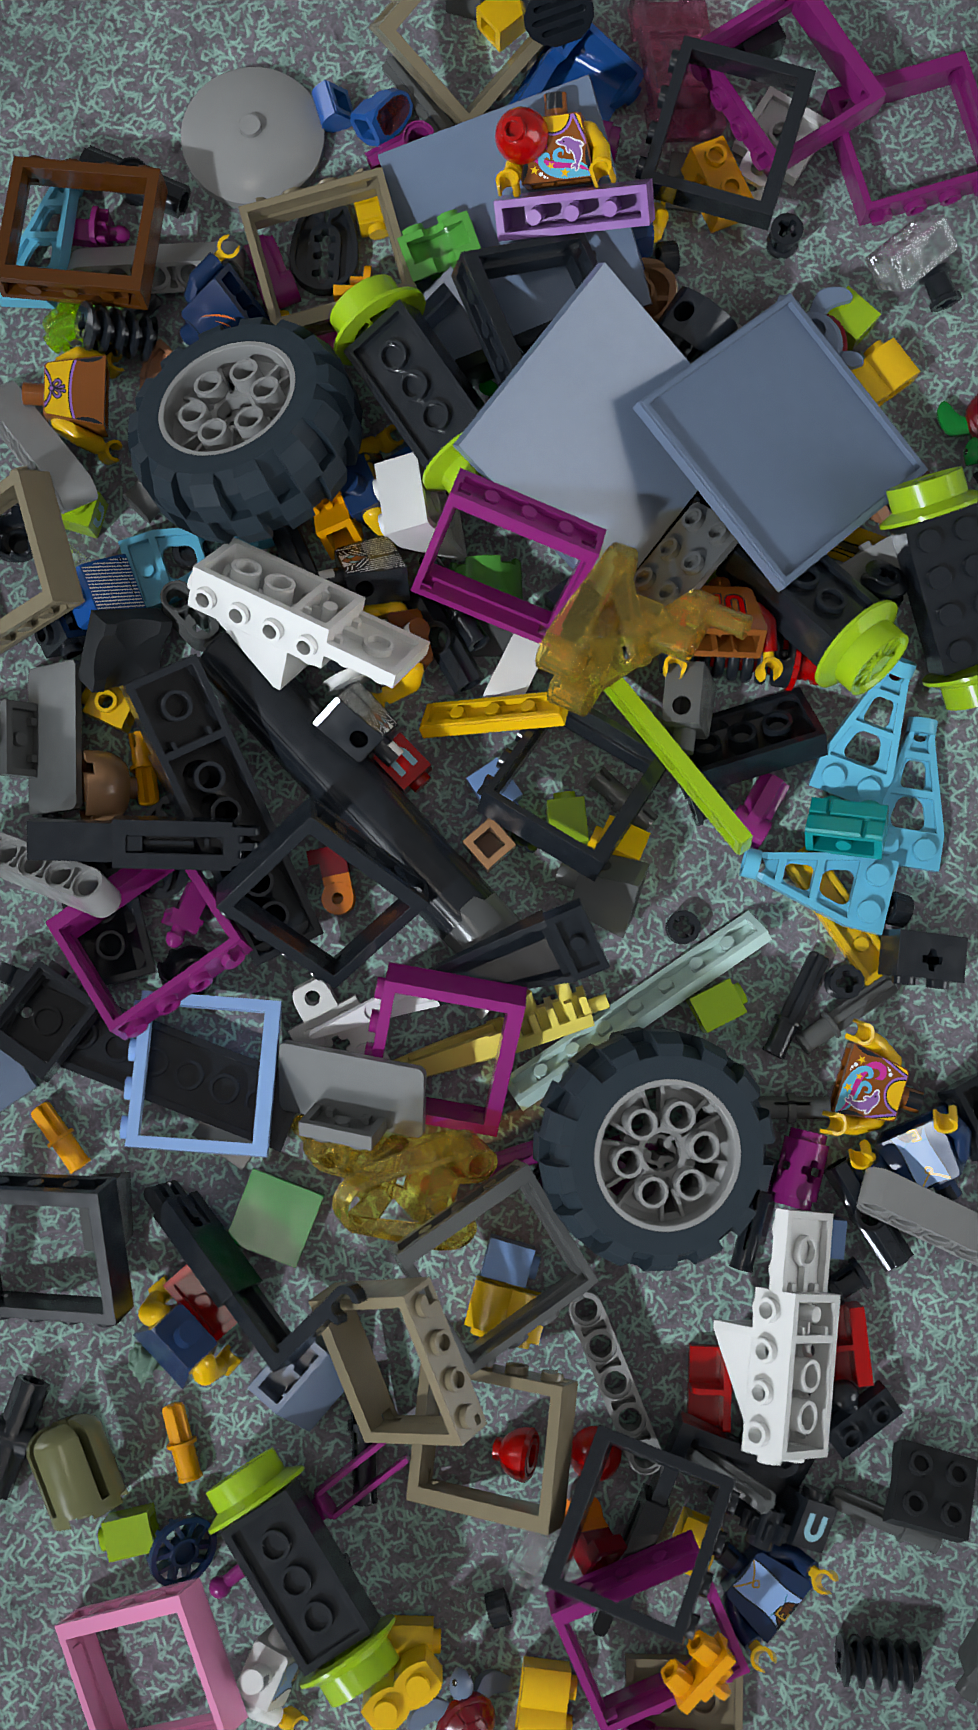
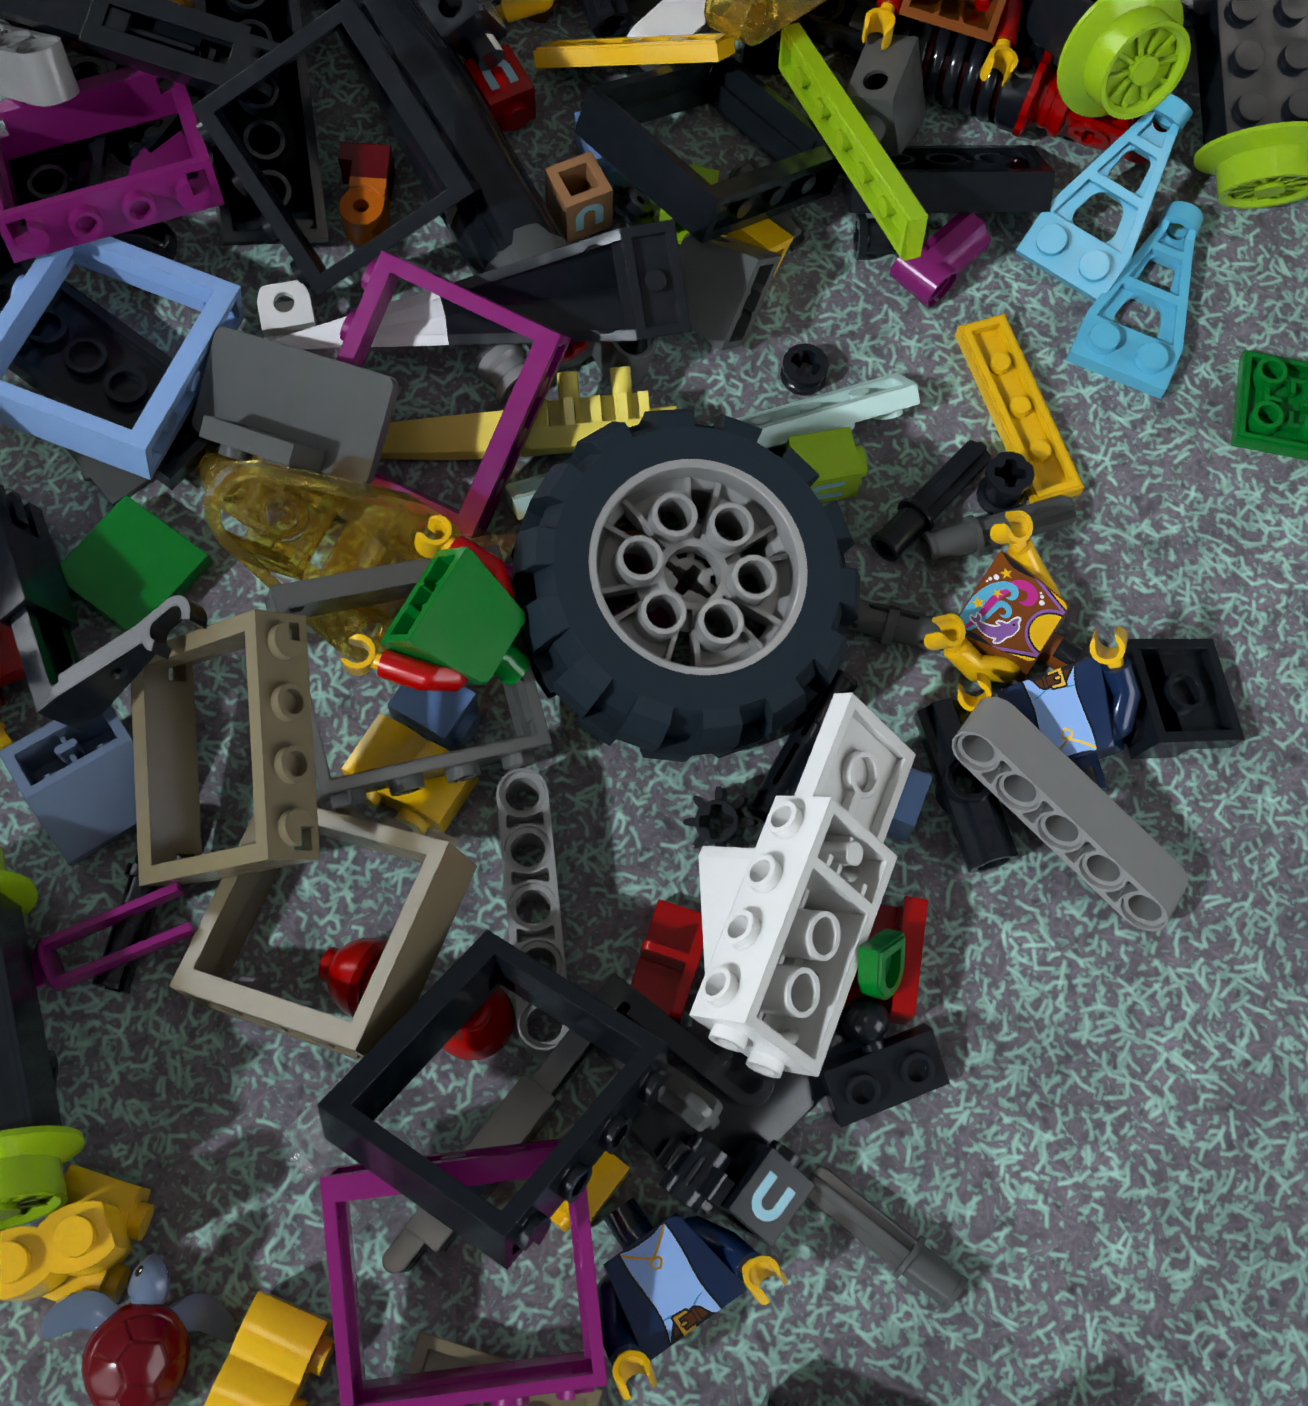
camera: 10 degrees right, 15 degrees down
black axle [484,1588,513,1629] -> none
dark red leg [565,1496,628,1576] -> none
light orange hips [661,1630,736,1715] -> none
medium azure plate [739,848,899,936] -> none
magenta piece [772,1127,830,1211] -> none
teal brick [805,796,889,860] -> none
black bush [828,1257,872,1307] -> none
black brick [878,929,968,990] -> none
black brick [882,1439,978,1543] -> none
black axle [885,891,914,928] -> none
none -> green torso [340,515,530,692]
none -> black gear [683,786,758,849]
none -> green tile [858,928,906,1000]

